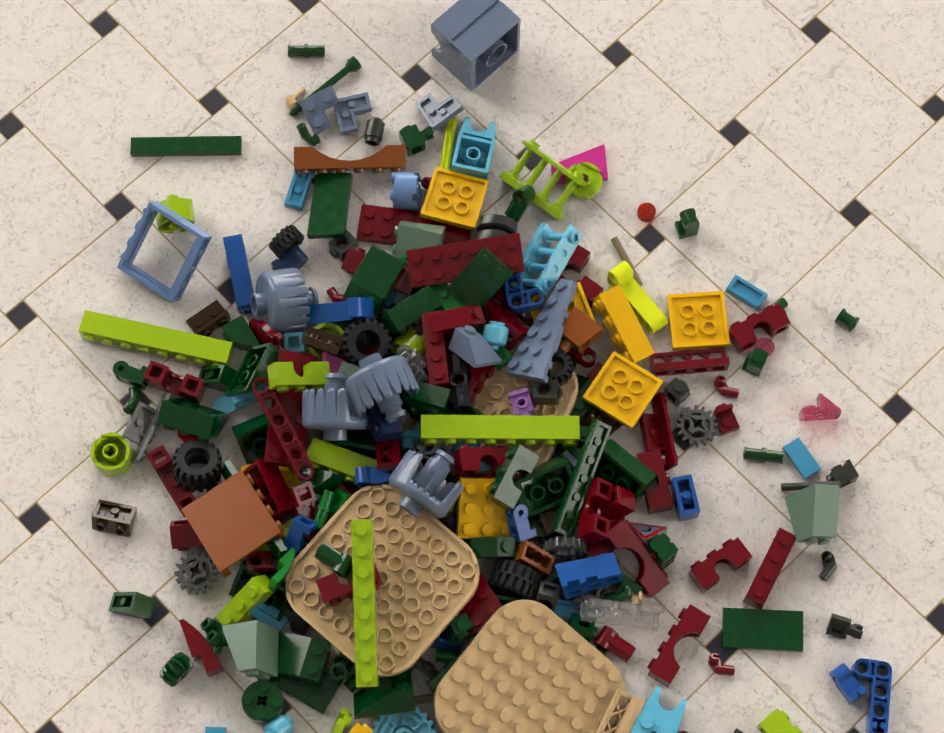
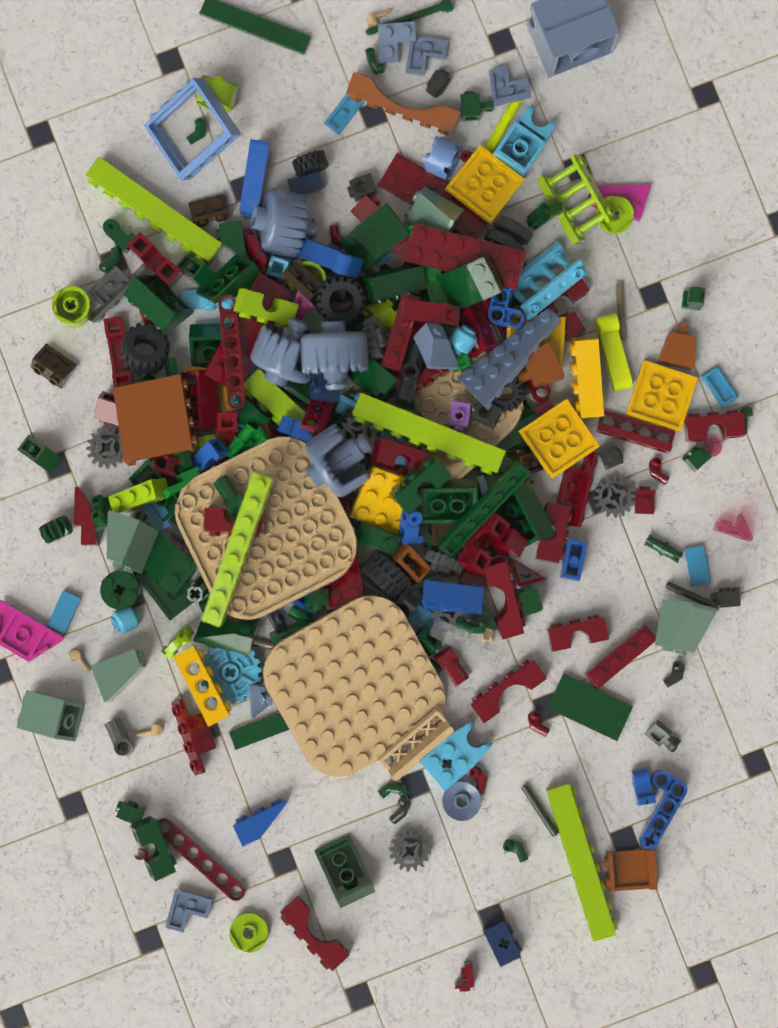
camera: 20 degrees right, 15 degrees up
dark green tile [307,172,353,239] -> none
clear red tile [637,203,656,222] -> none
none -> dark green arm [186,118,207,145]
none -> dark orange torso [656,323,696,371]

